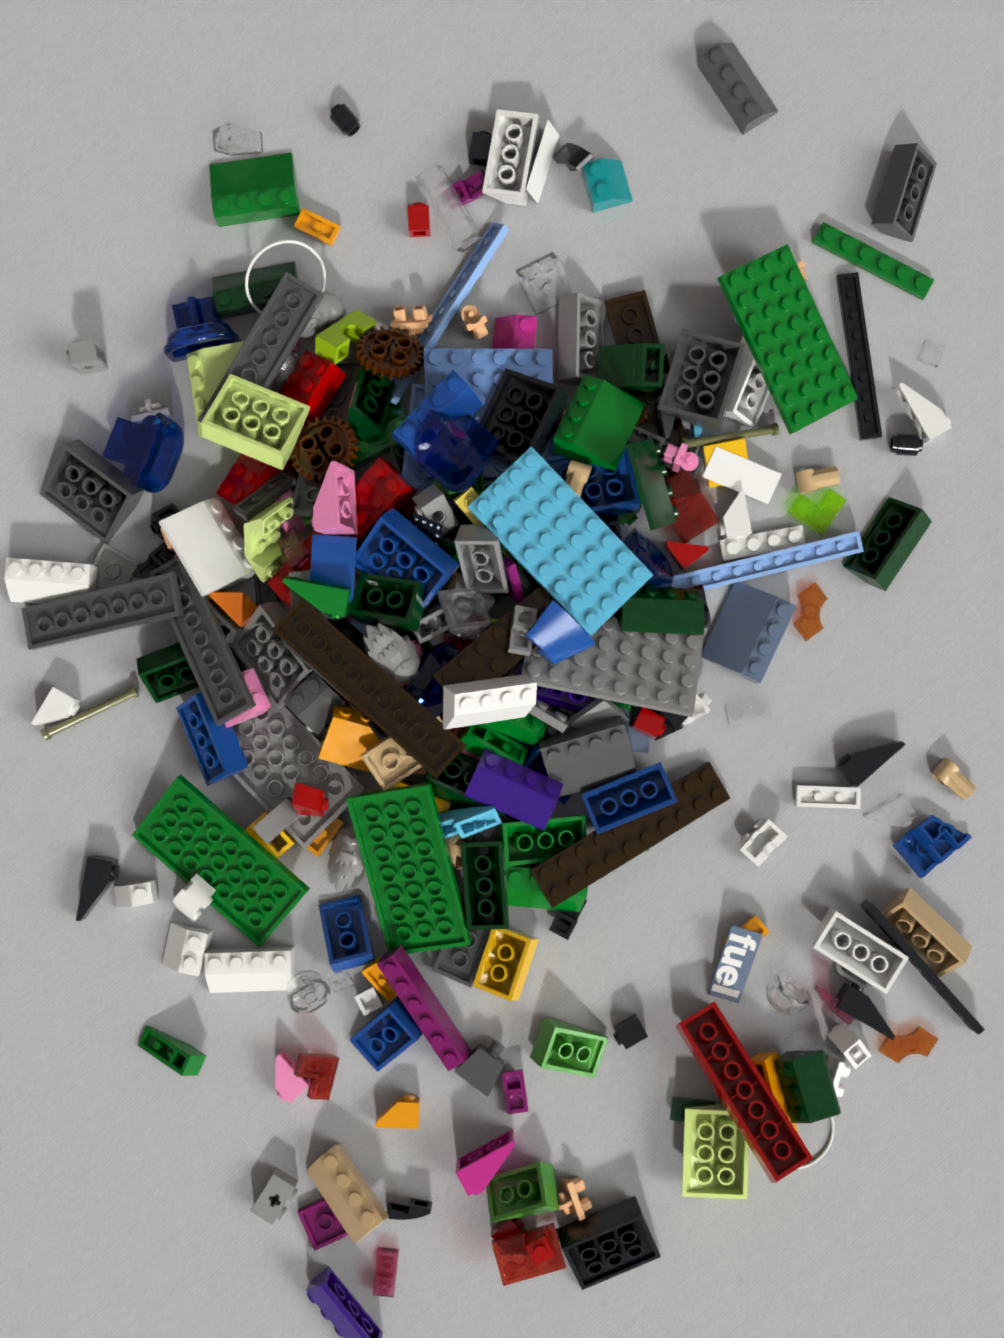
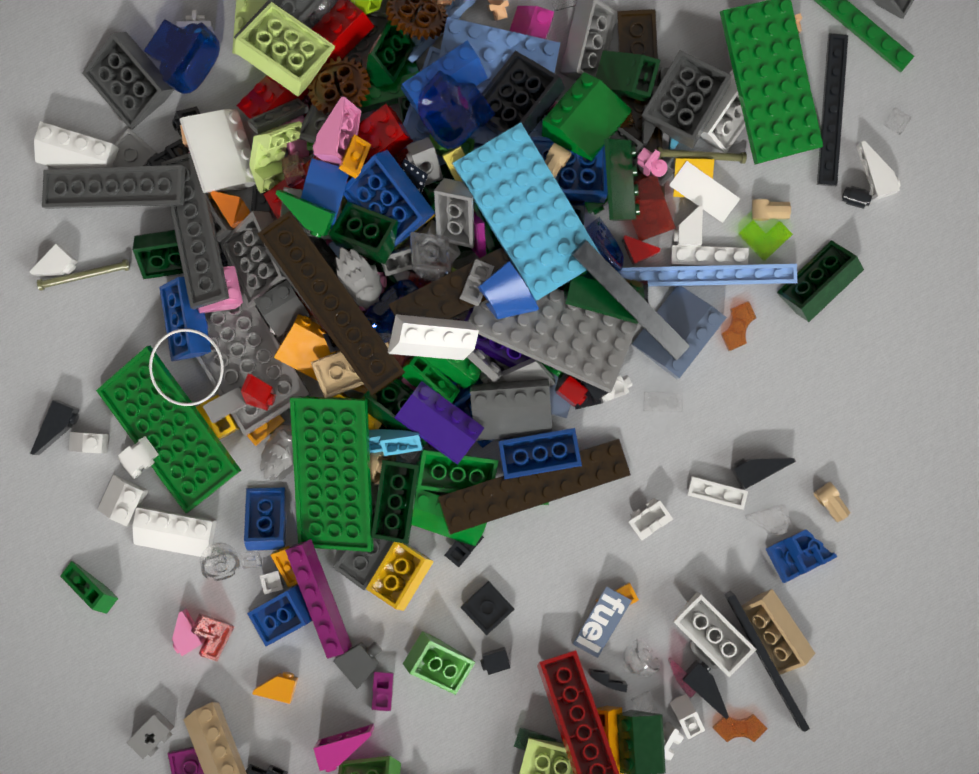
camera: 20 degrees right, 0 degrees up
none -> white piece [149,329,224,406]
none -> light orange plate [338,134,371,178]
none -> black plate [460,580,515,636]
none -> tile [571,239,690,360]
none -> black slope [588,669,628,693]

